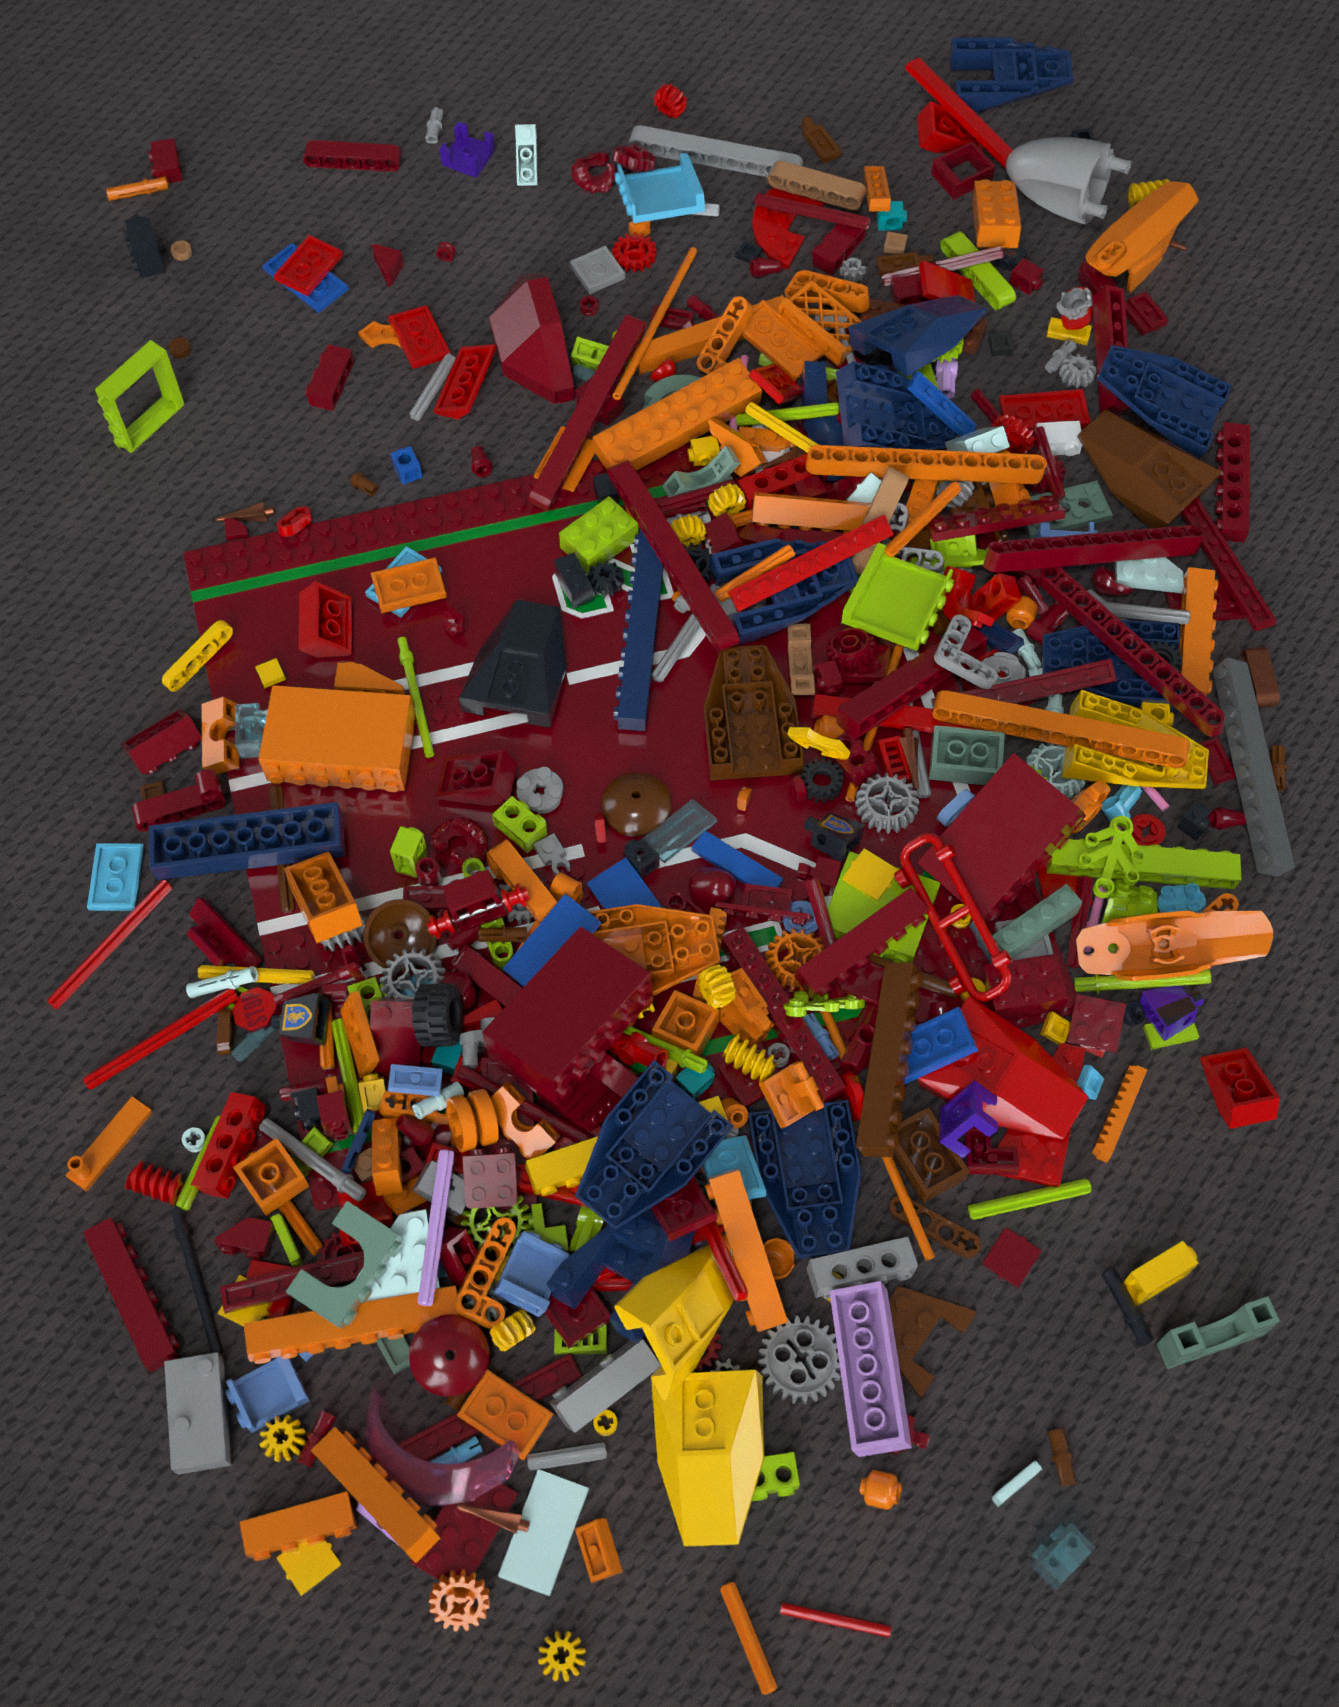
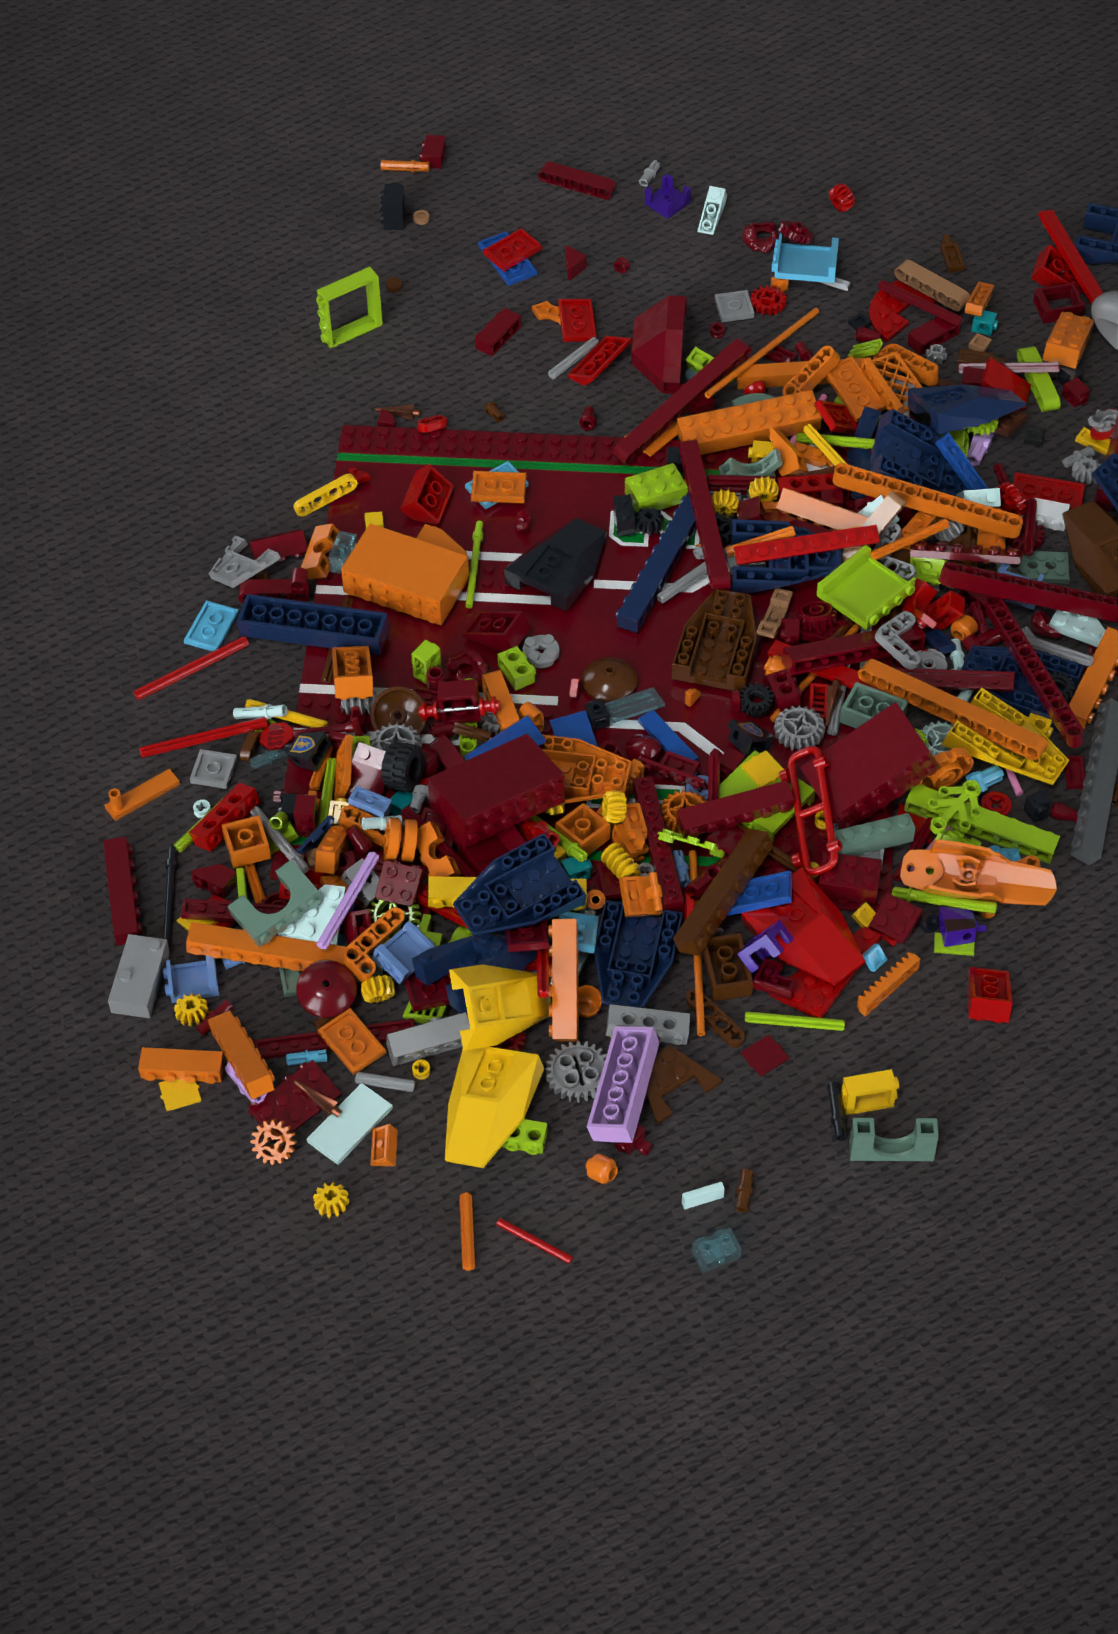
camera: 20 degrees right, 10 degrees down
red piece [125,1160,184,1206] -> none
dark red bracket [186,897,261,968] -> none
clear pink windscreen [366,1389,520,1506] -> none
blue brick [391,446,422,485] -> none
light grey plate [533,834,570,876] -> none
light grey beam [628,125,803,177] -> none
yellow tile [787,727,850,759] -> none
none -> light grey plate [190,749,237,789]
none -> light grey wing [208,535,281,588]
none -> lime hinge [269,812,288,830]
none -> red tile [348,468,370,484]
none -> lime tile [847,339,883,358]

